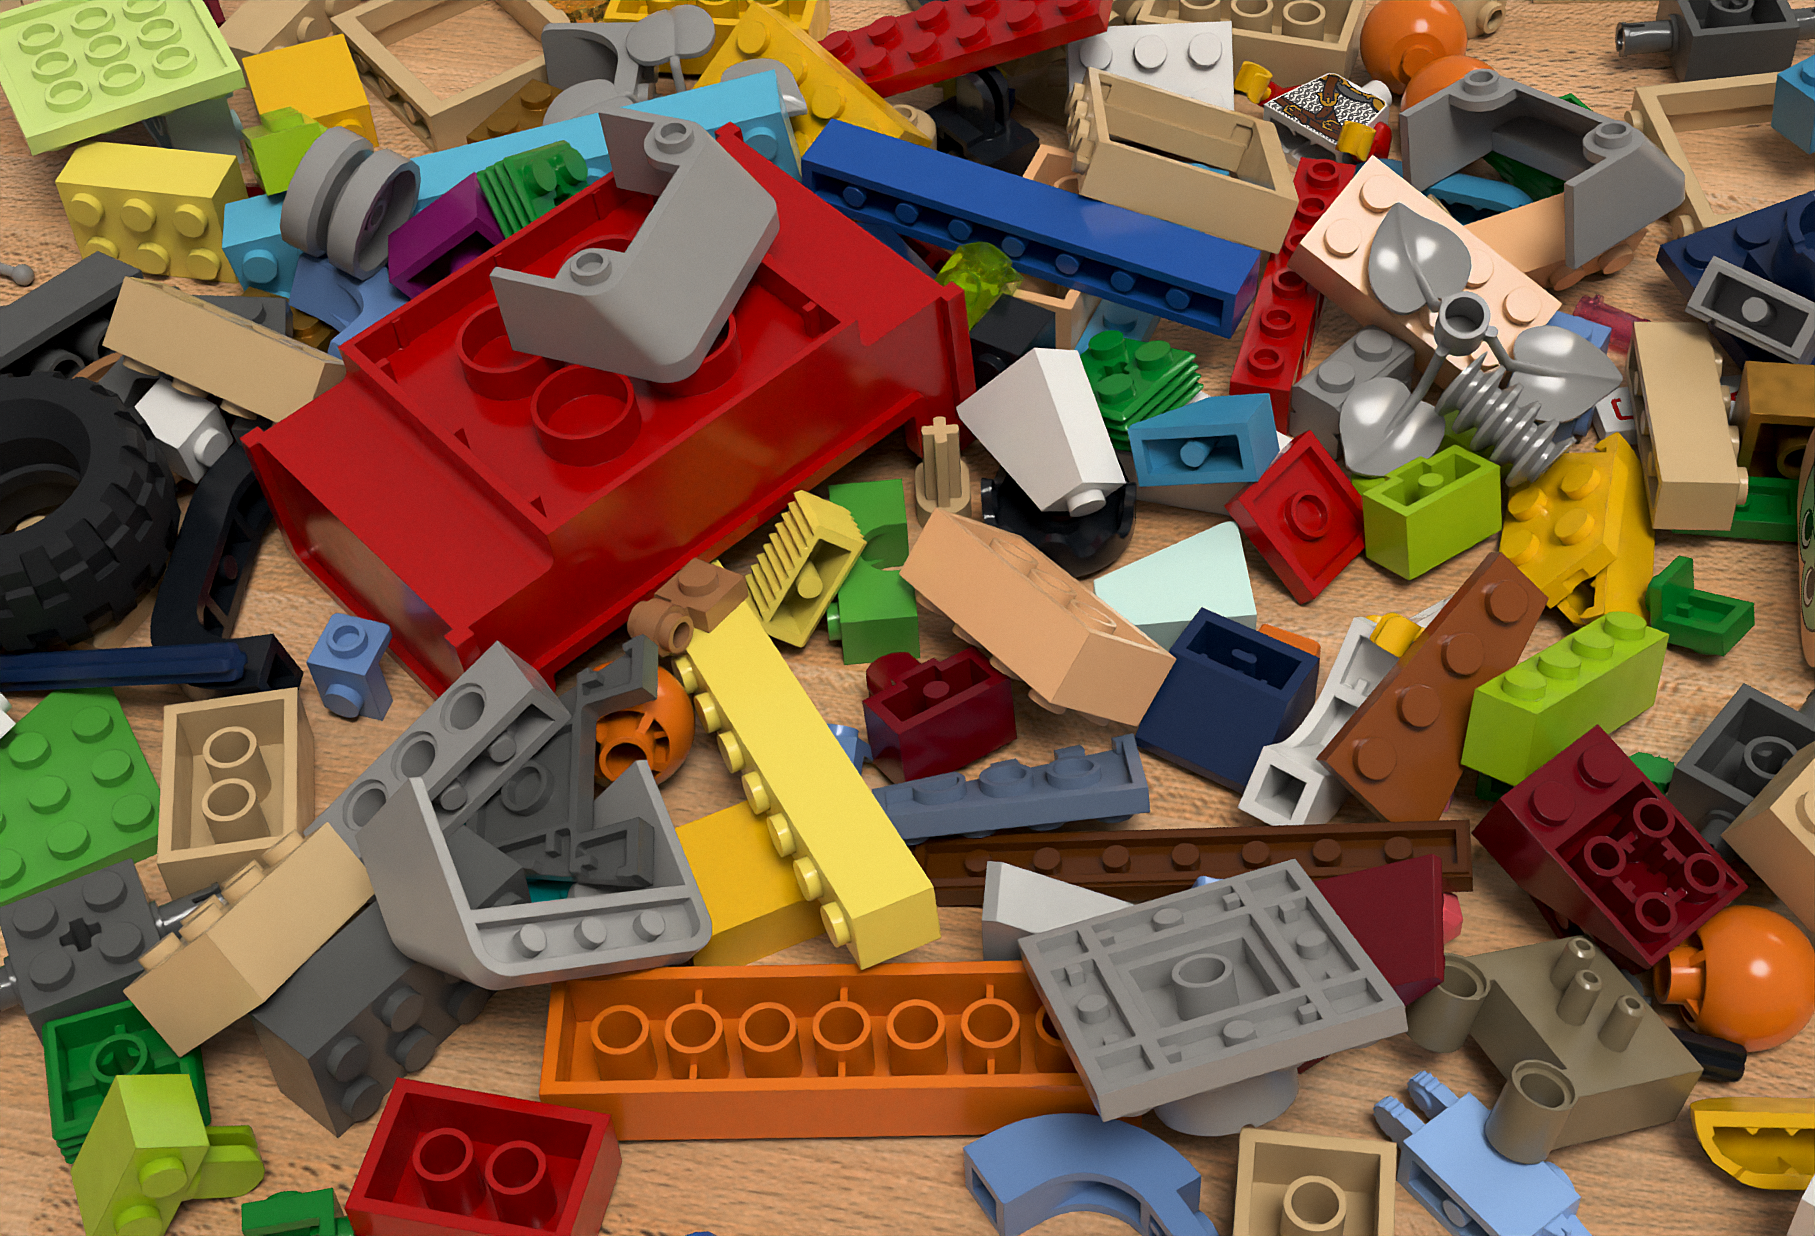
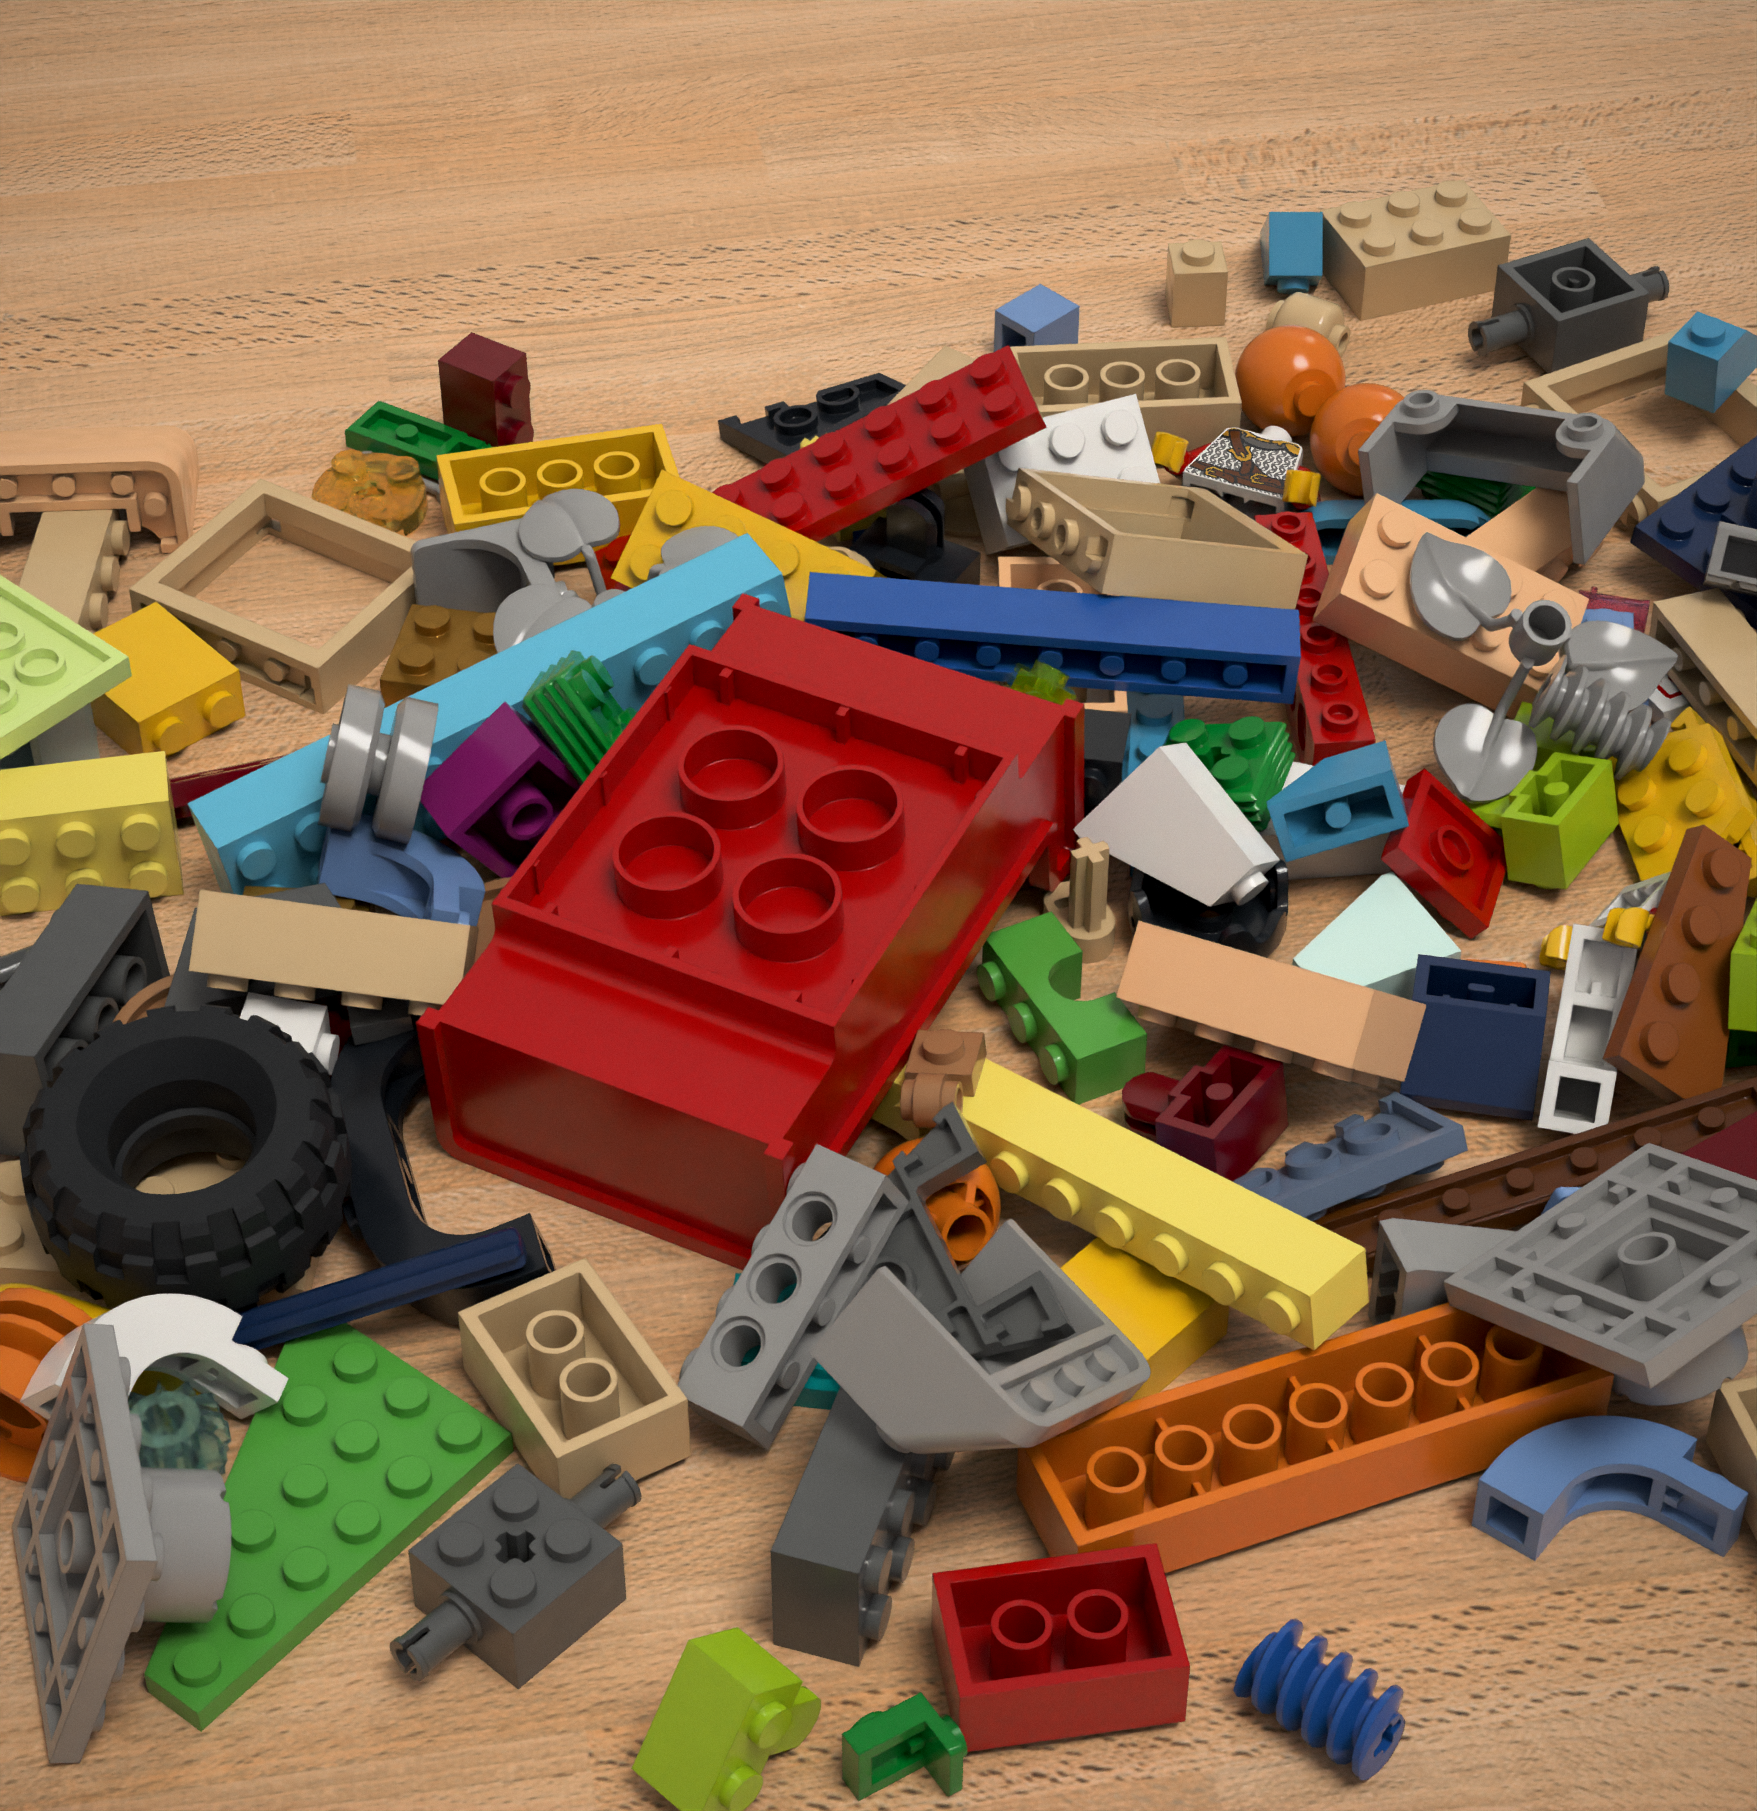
camera: 25 degrees left, 5 degrees down
green brick [42,999,211,1164] -> none
tan brick [123,822,375,1058] -> none
lime brick [241,107,328,196] -> none
medium blue bracket [306,613,393,721] -> none
light grey windscreen [489,104,780,383] -> none
light yellow brick [745,490,867,648] -> none
light grey brick [1289,324,1416,460] -> none

